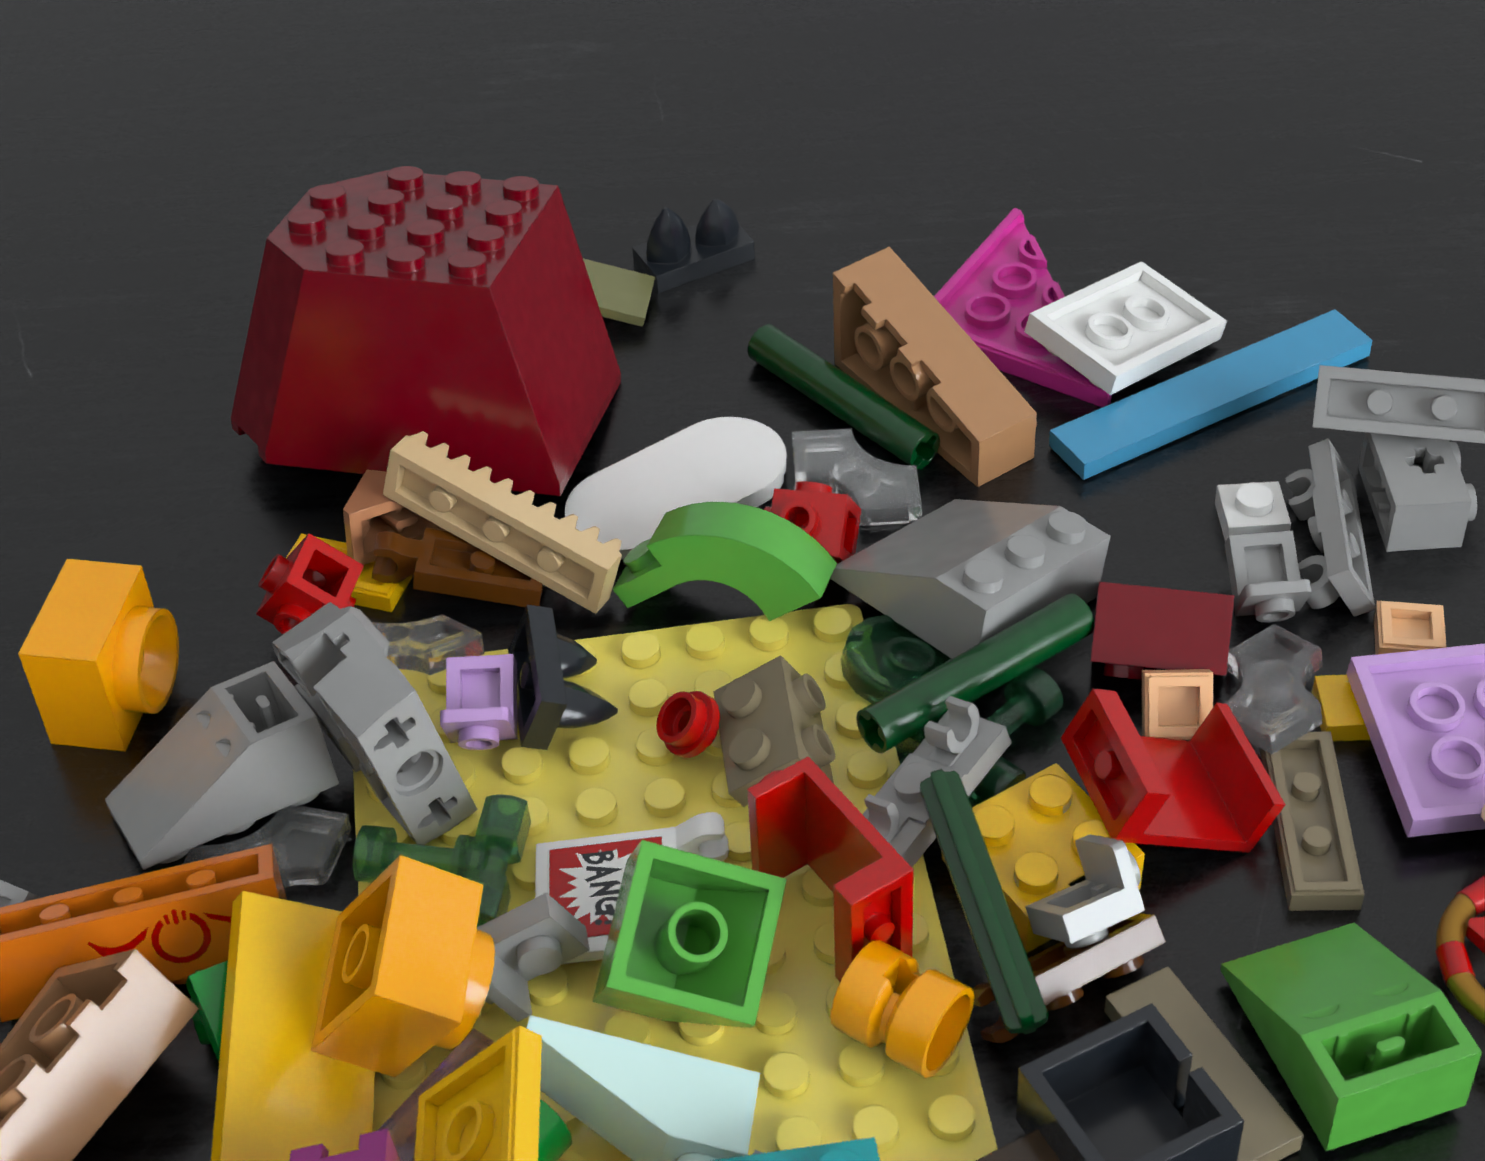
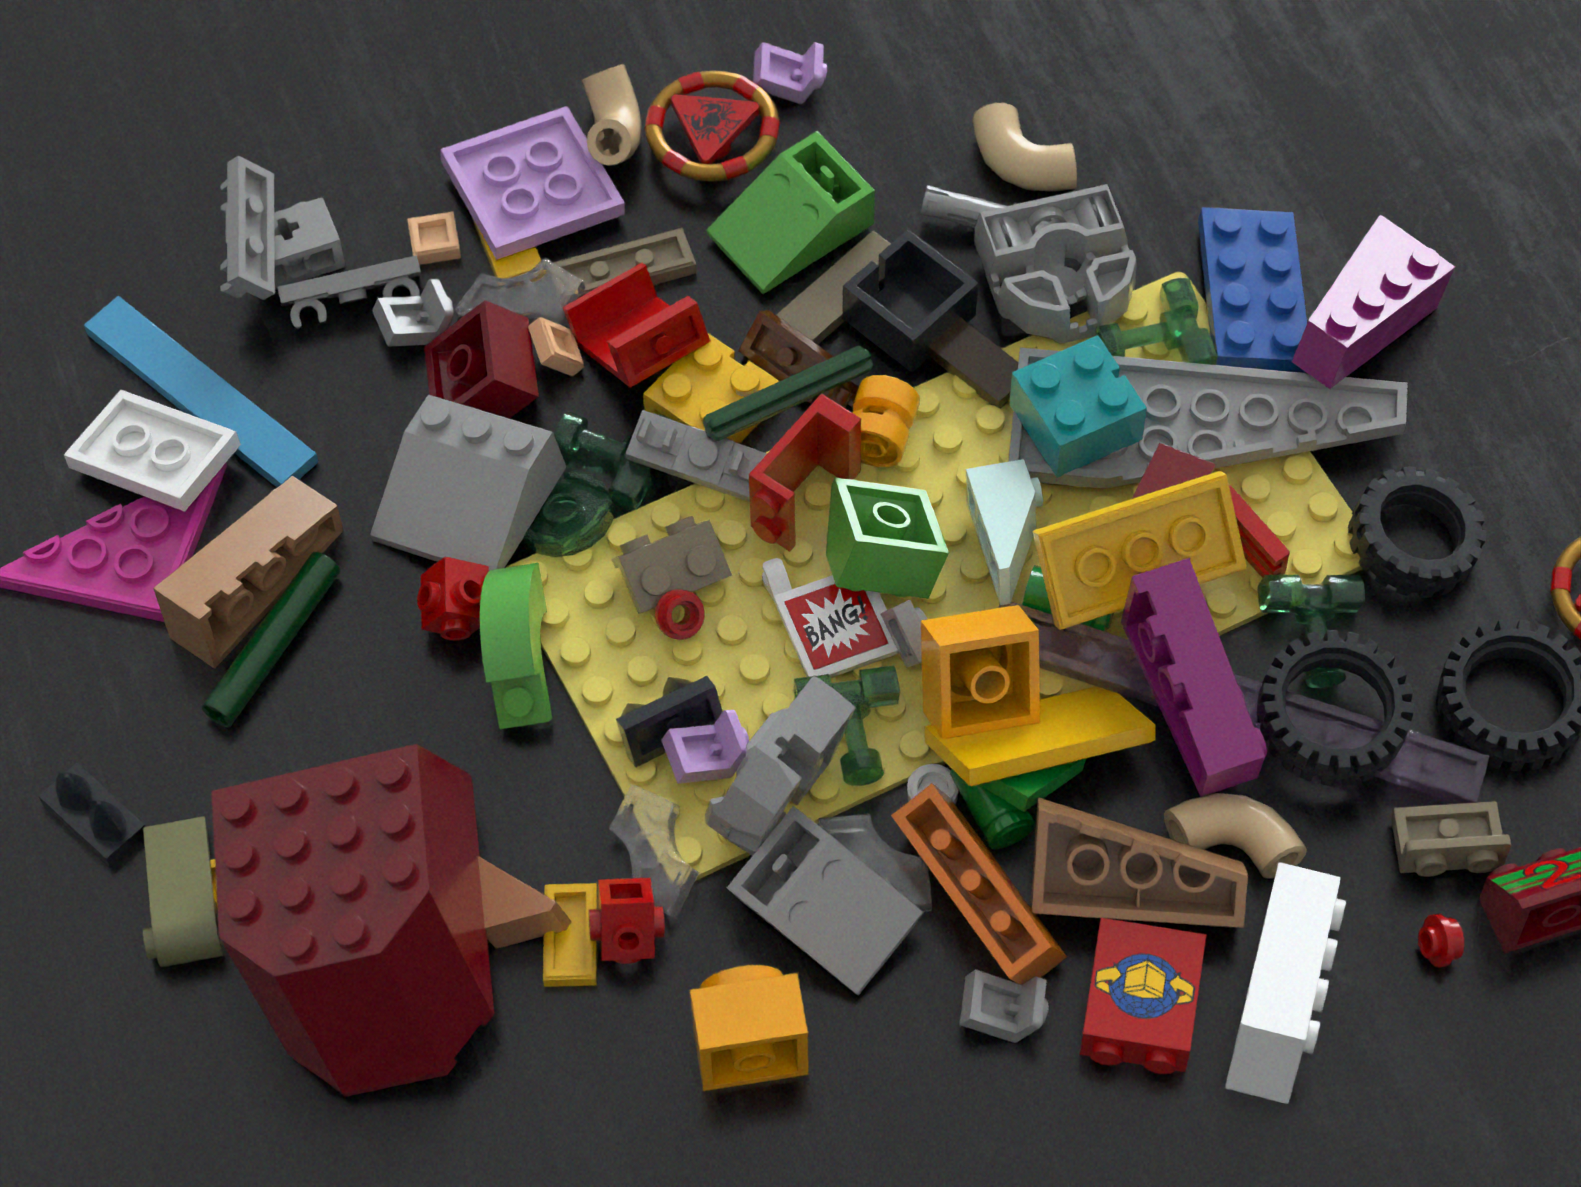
camera: 110 degrees left, 15 degrees up
reddish brown plate [372,528,543,607] -> none
tan gear [383,431,622,614] -> none
white tile [565,417,787,565] -> none
clear tile [792,429,922,526] -> none
dark green piece [856,593,1095,754] -> none
light grey bracket [1025,834,1145,948] -> none
white plate [1215,481,1291,542] -> none

